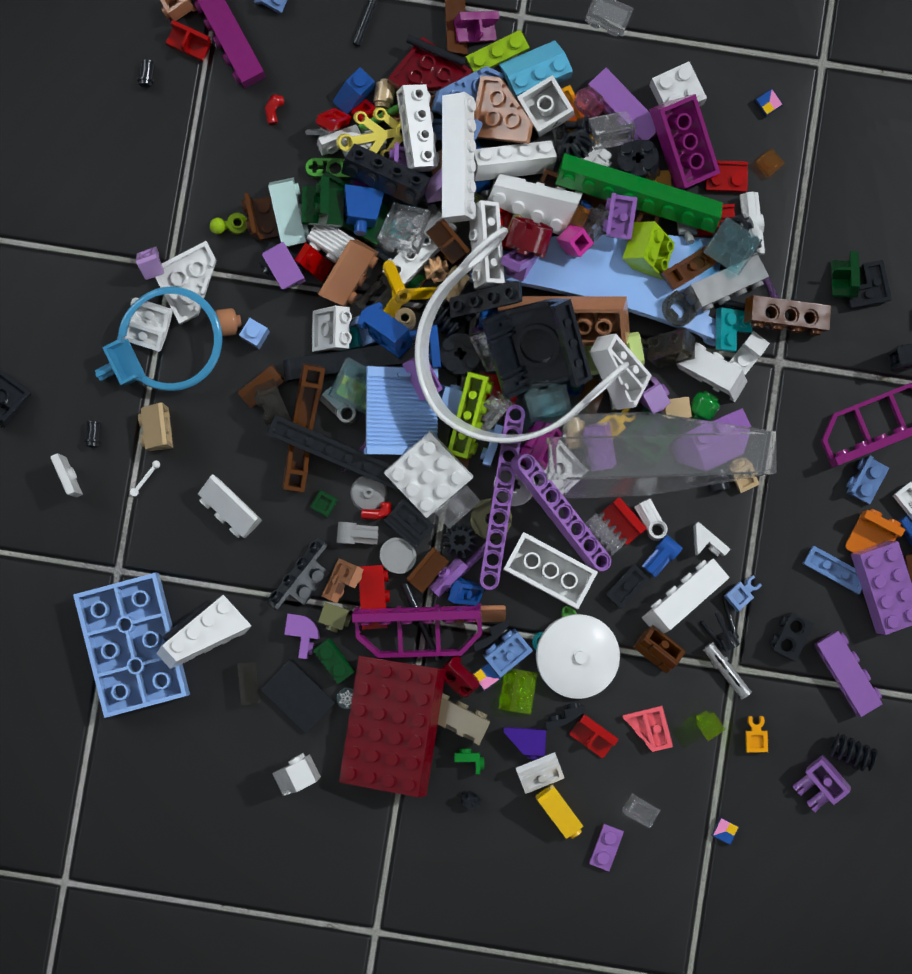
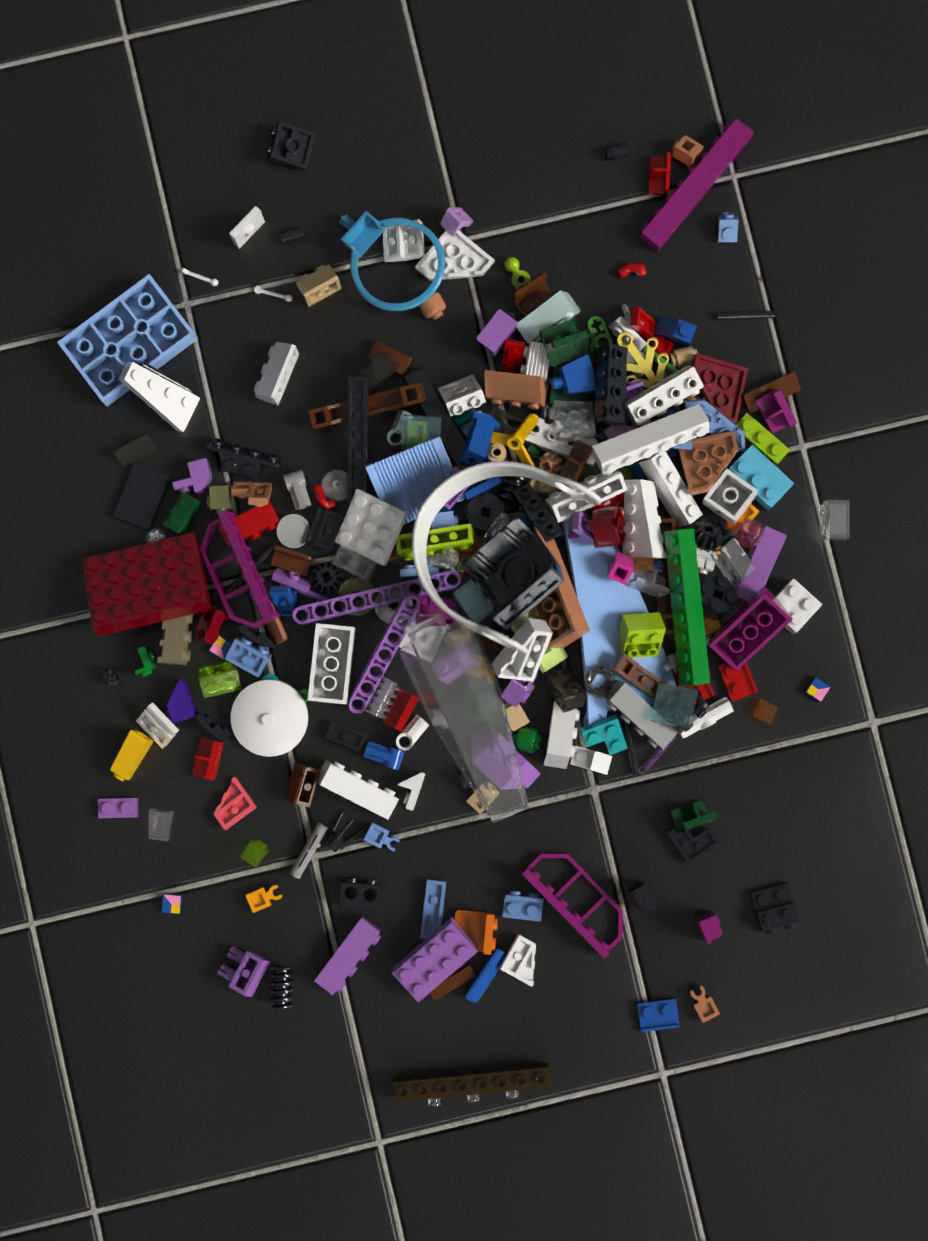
camera: 70 degrees right, 0 degrees up
light blue brick [239,318,270,349] -> none
white wedge [272,753,321,796] -> none
dark green tile [310,490,338,517] -> none
black bar [406,35,466,67] -> none
medium lavender bracket [602,193,637,240] -> none
reddish brown brick [744,295,831,335] -> none
none -> white hinge [180,268,218,286]

